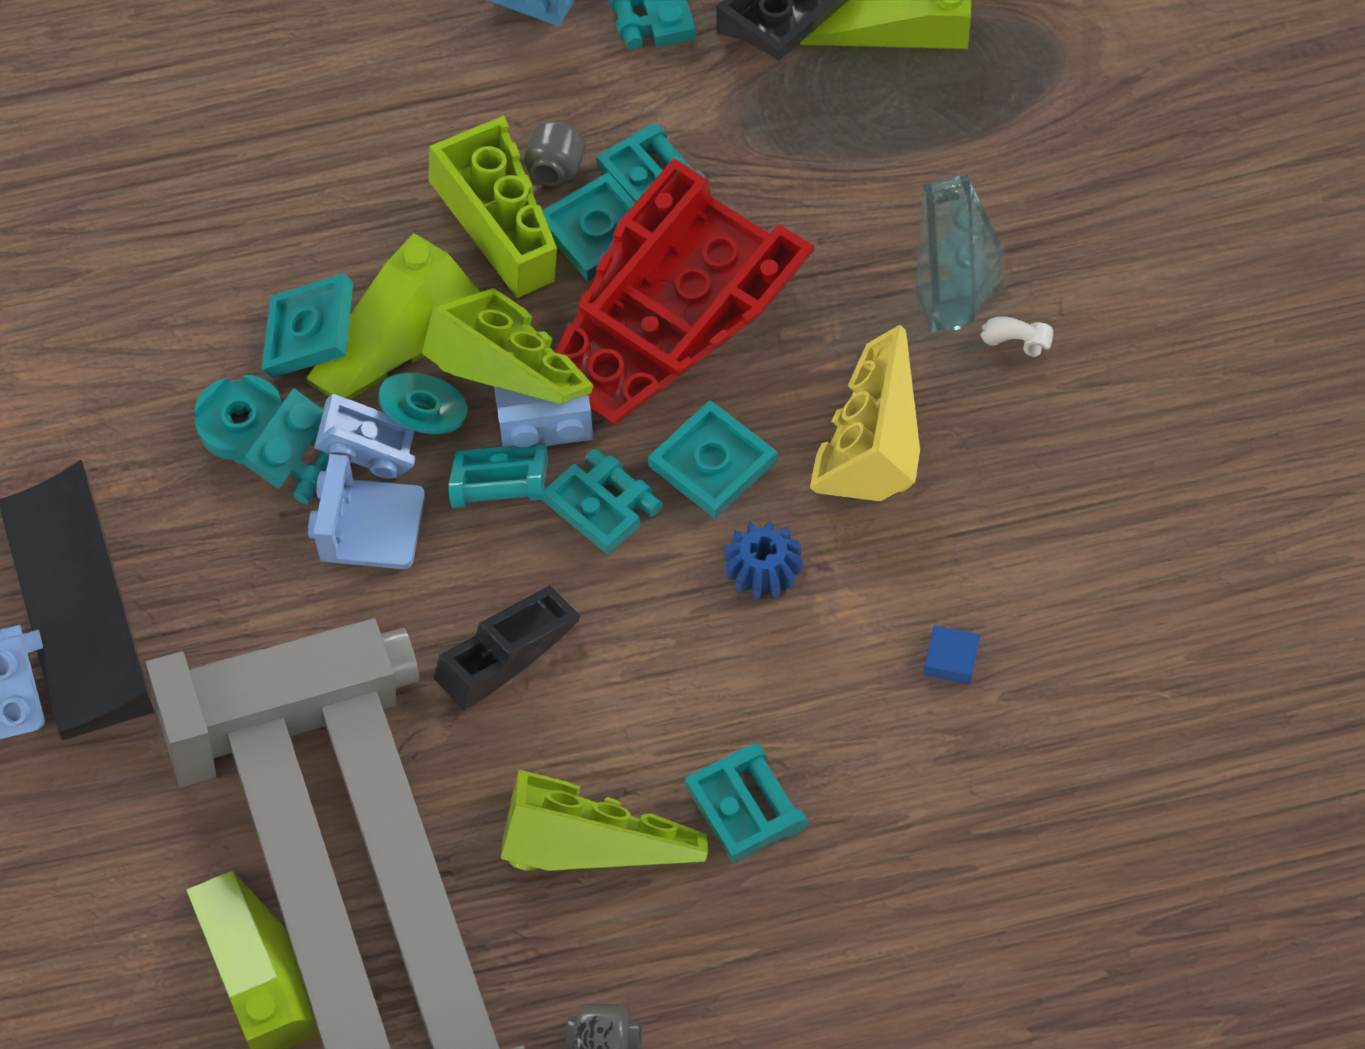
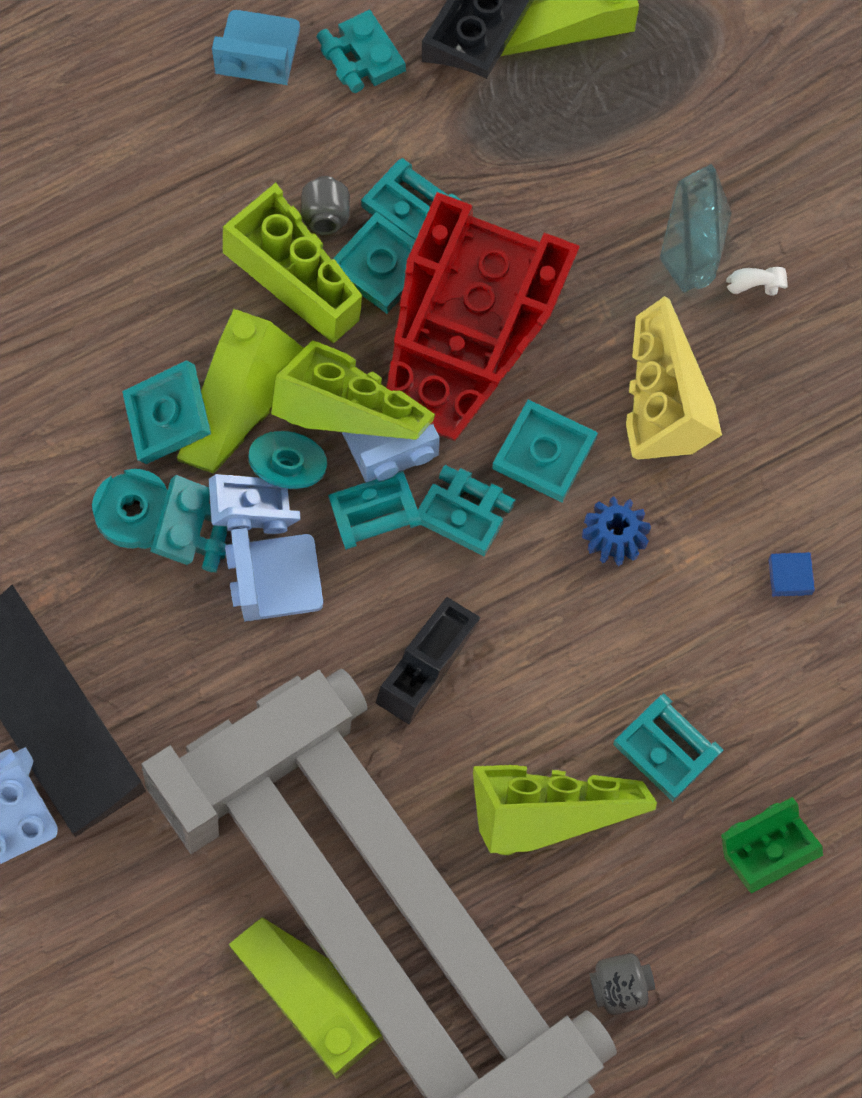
camera: 20 degrees left, 10 degrees up
none -> green bracket [721,797,823,894]

